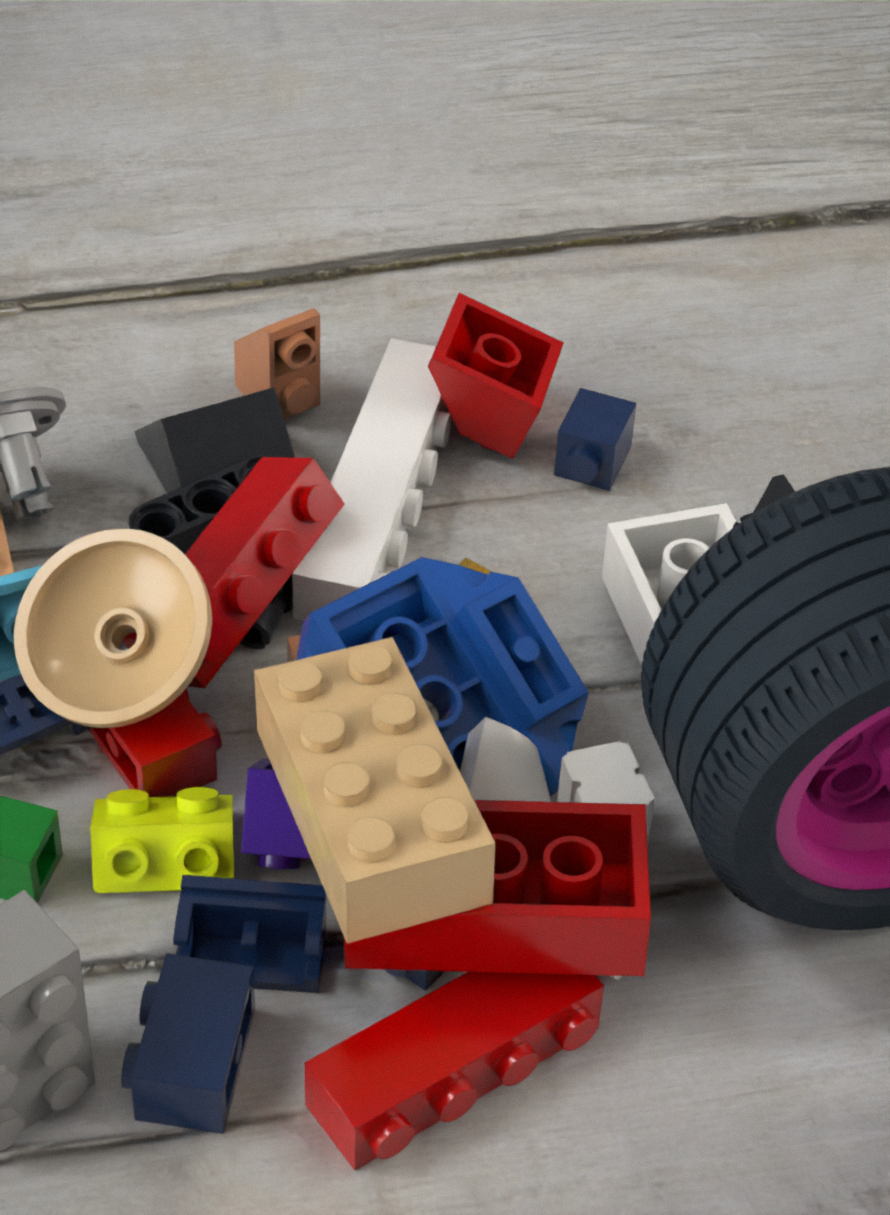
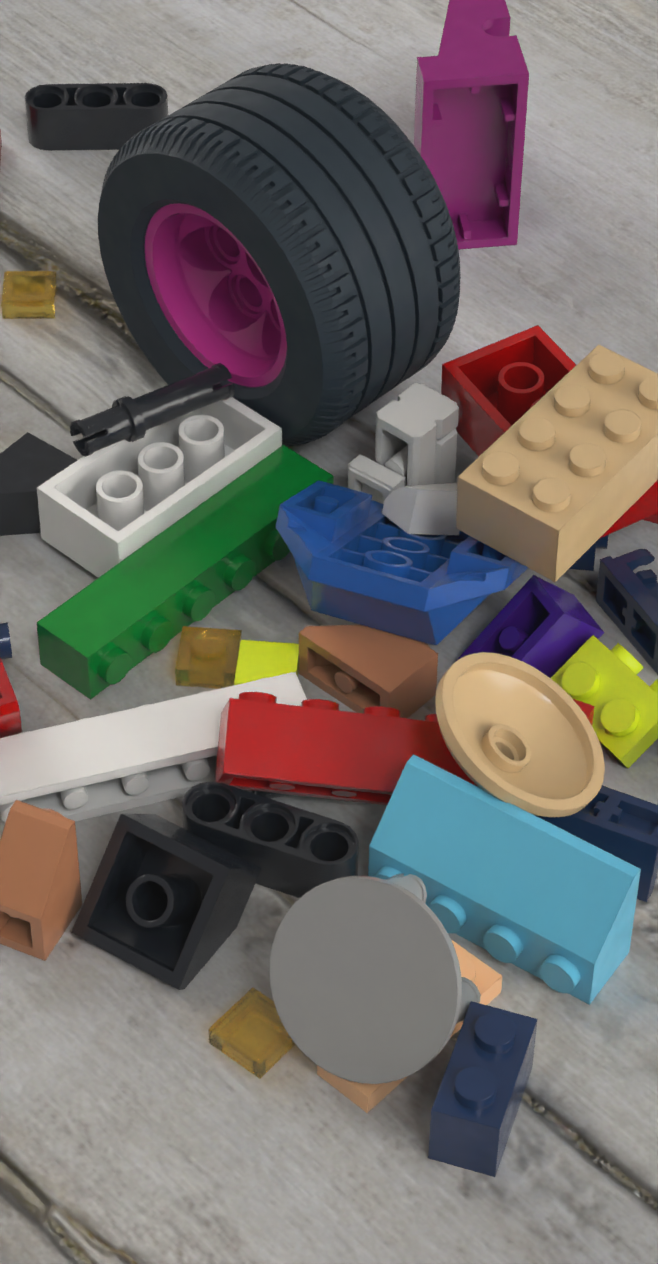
camera: 120 degrees left, 0 degrees up
none -> green brick [37,445,334,700]
none -> clear yellow tile [208,987,296,1079]

